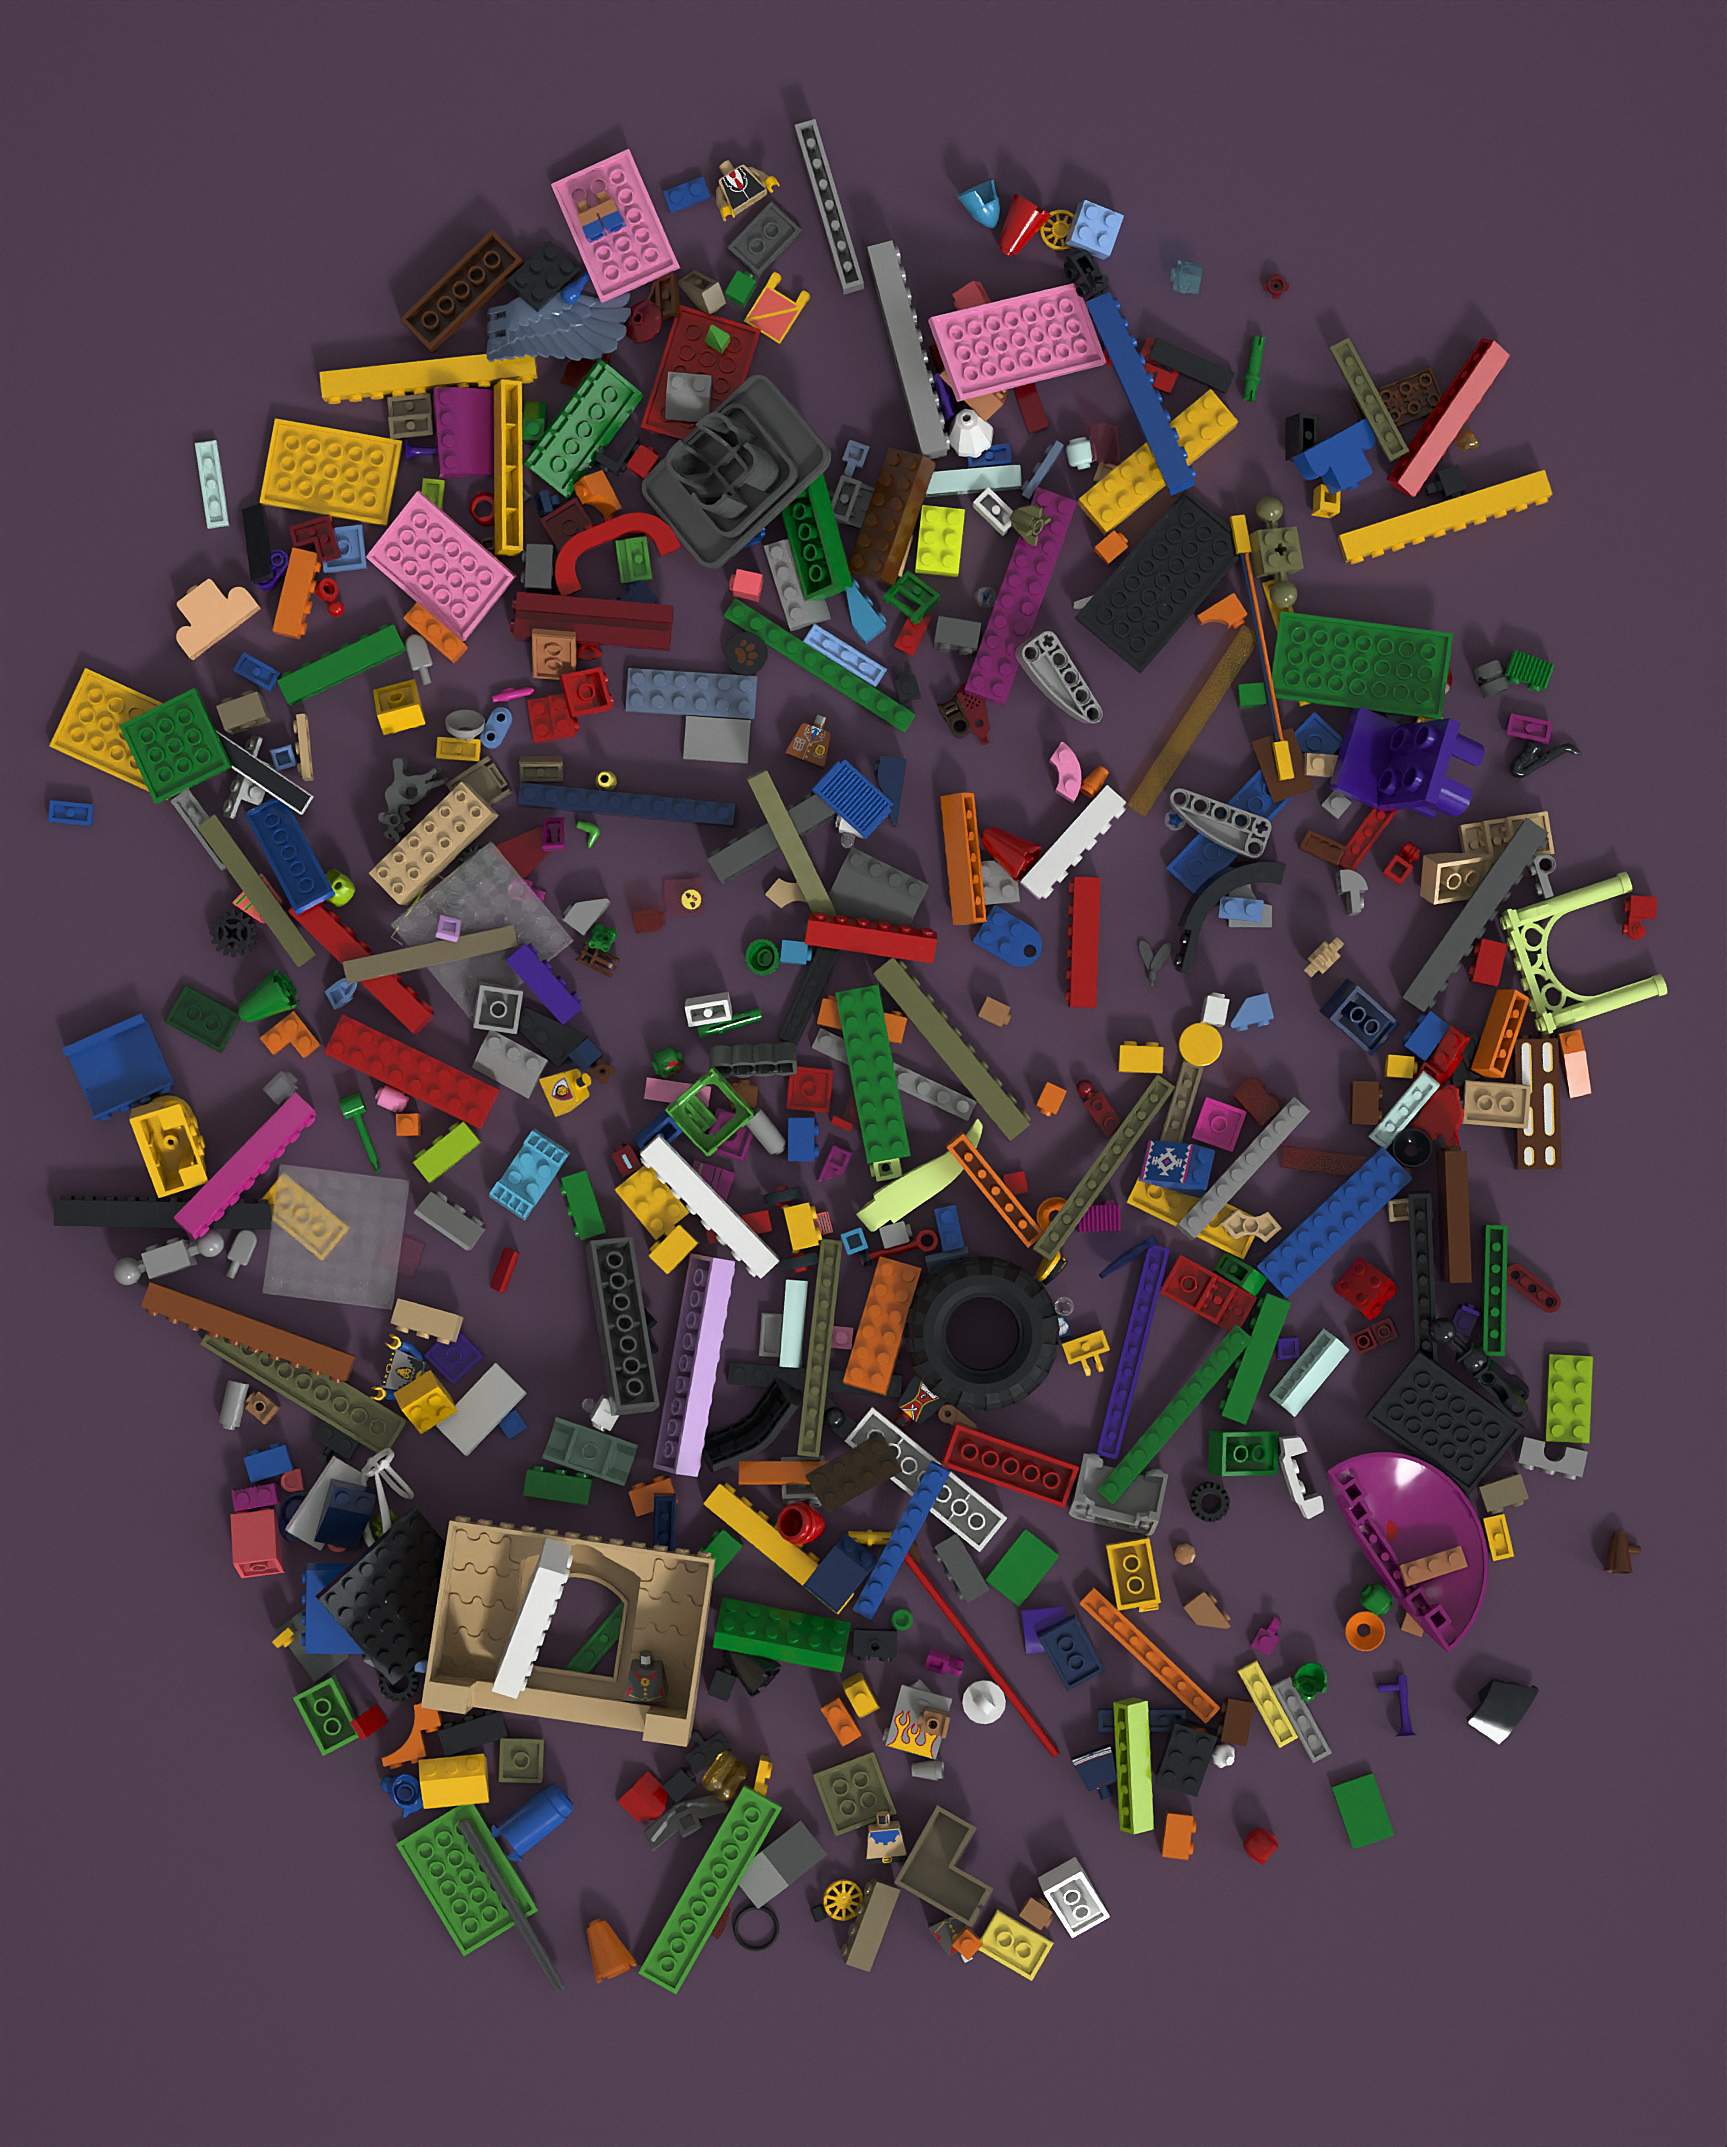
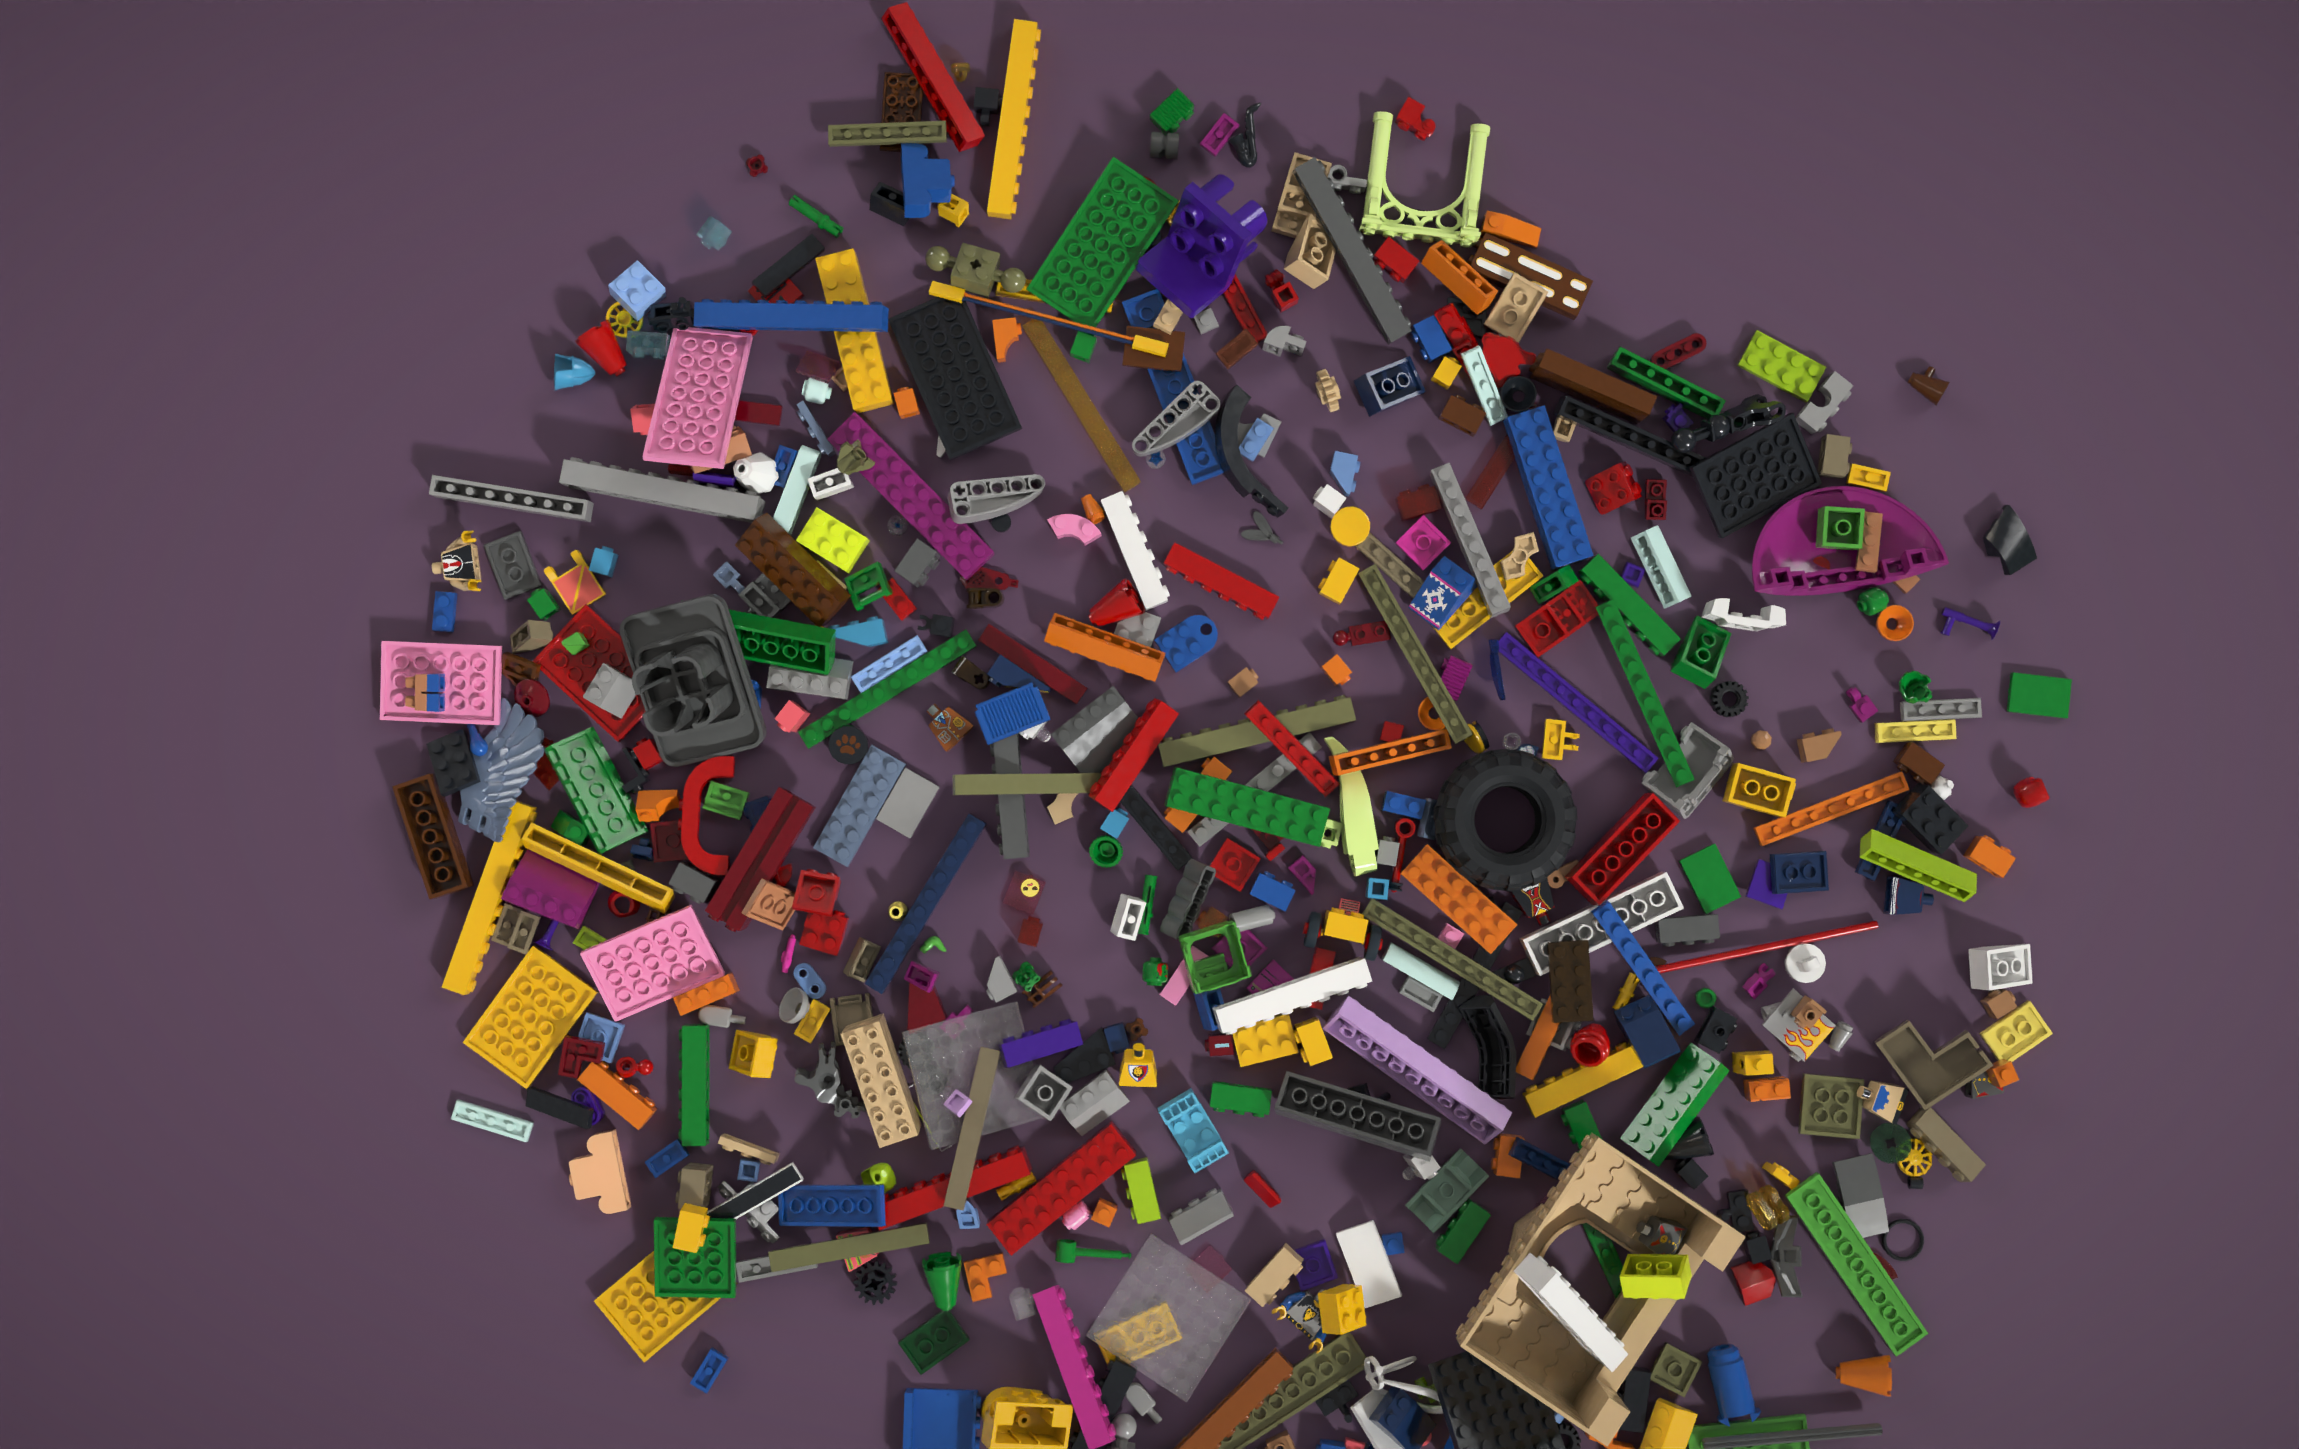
camera: 65 degrees left, 0 degrees up
none -> dark azure brick [589,546,619,577]
none -> clear light blue brick [626,331,671,360]
none -> yellow brick [673,1203,710,1253]
none -> dark brown piece [951,656,990,689]
none -> dark red tile [978,624,1088,704]
none -> black tile [991,514,1011,532]
none -> yellow pin [996,1171,1037,1201]
none -> red tile [1244,700,1340,797]
none -> neon yellow brick [1620,1254,1692,1300]
none -> bright green brick [1816,506,1865,550]
none -> clear green plate [1870,1123,1912,1164]

